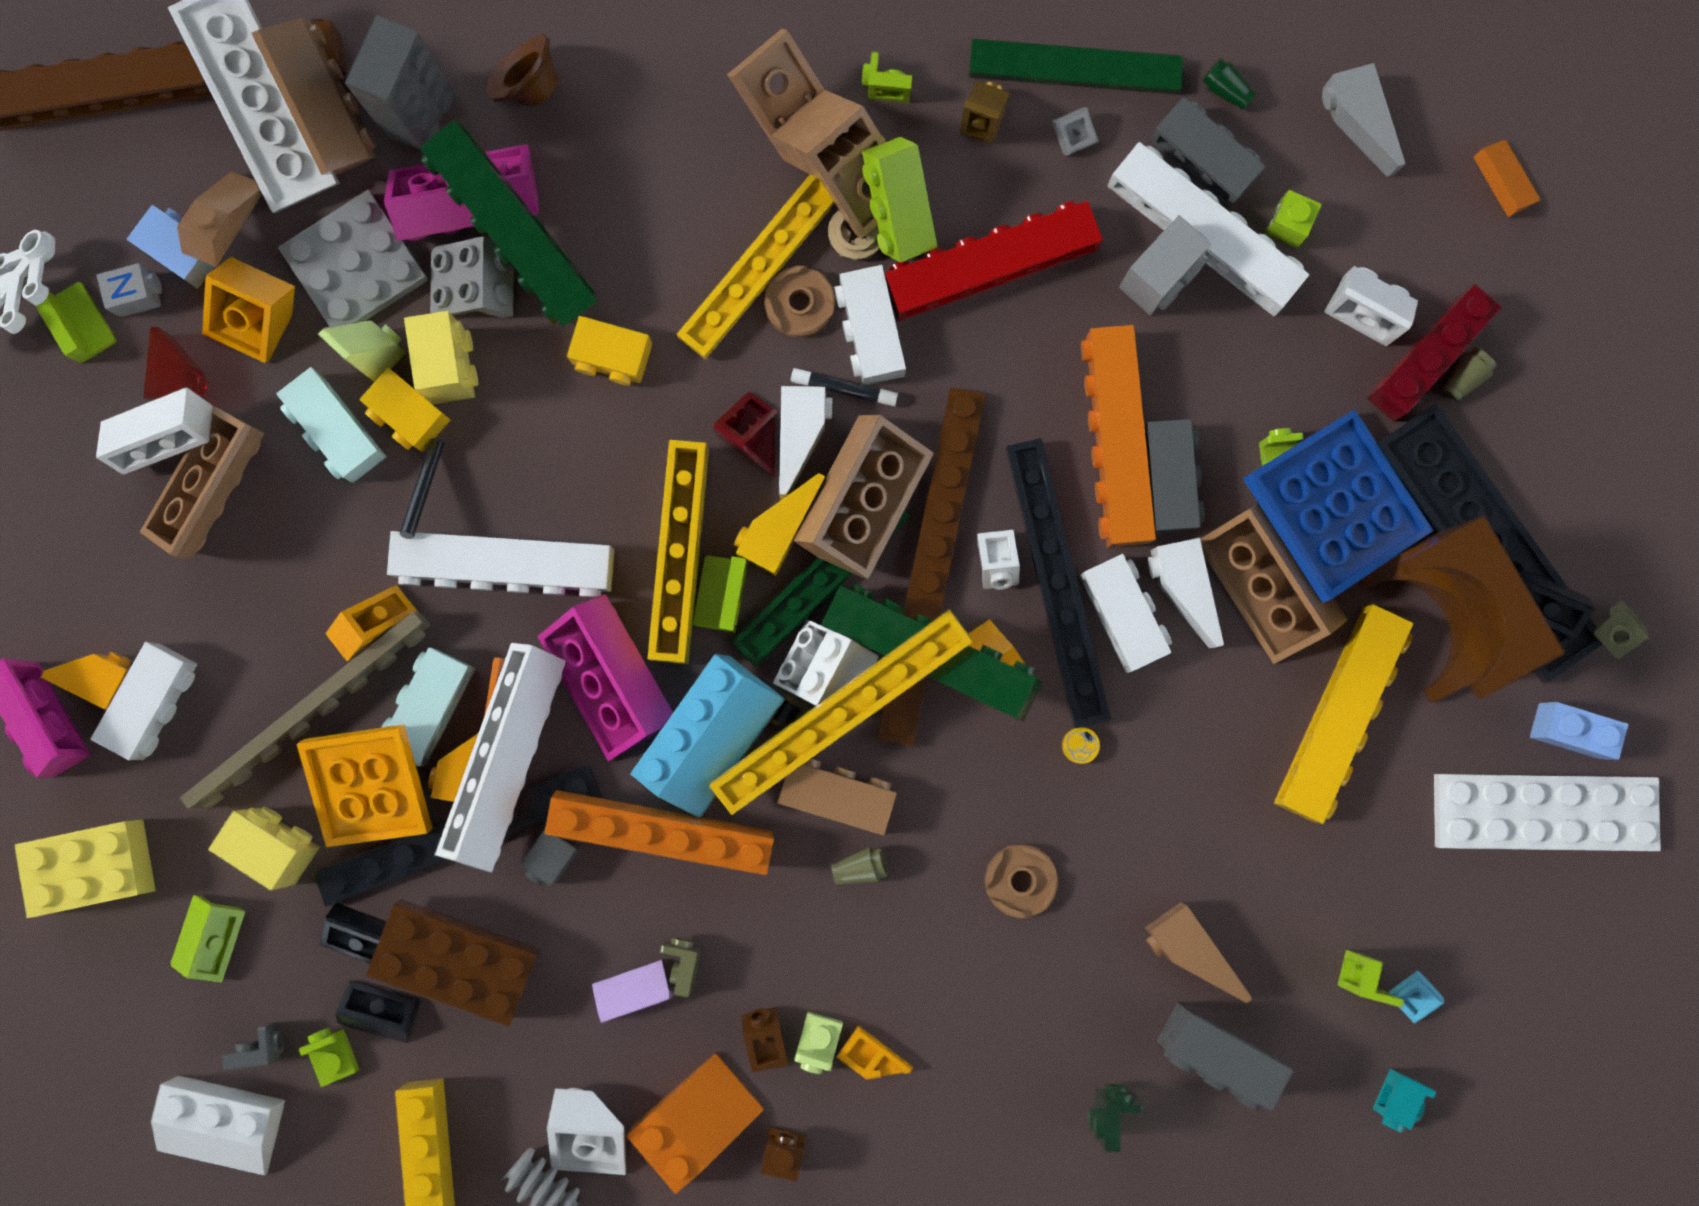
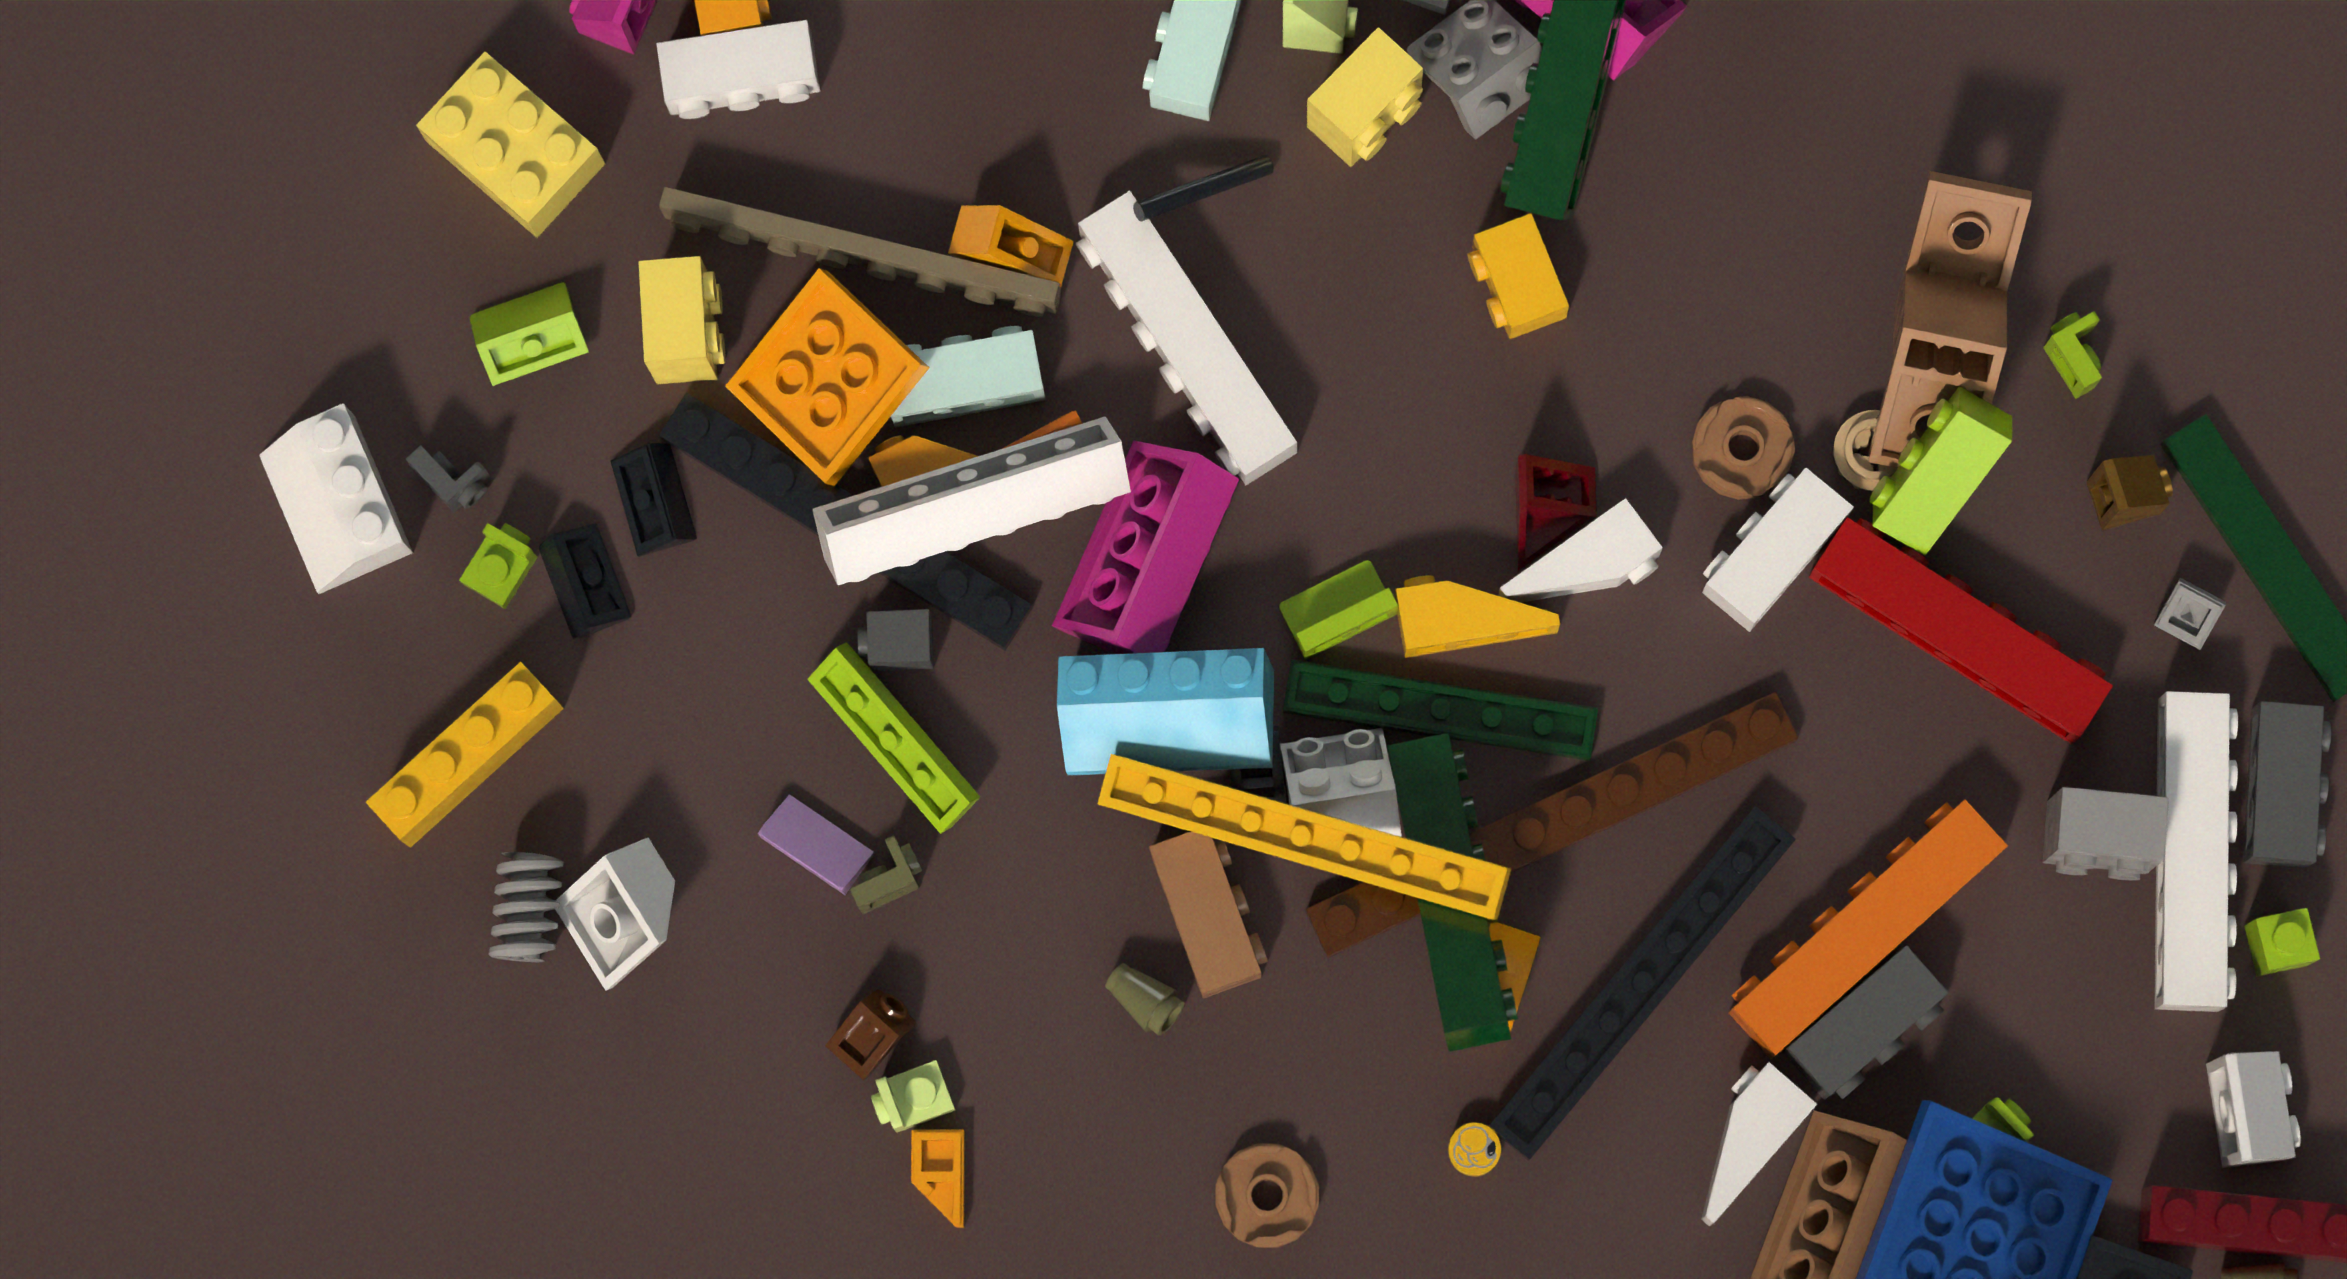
camera: 60 degrees right, 5 degrees down
yellow brick [359,367,451,452] -> none
reddish brown brick [366,899,540,1027] -> none
orange brick [544,790,774,875] -> none
orange slope [627,1052,764,1194] -> none
yellow brick [648,440,709,665] -> none
yellow plate [677,137,885,360] -> none
reddish brown brick [760,1126,806,1182] -> none
black bar [791,368,898,407] -> none
medium nougat slope [792,415,934,579] -> none
white bracket [977,530,1020,590] -> none
white brick [1079,554,1172,673] -> none
none -> lime plate [807,642,980,834]

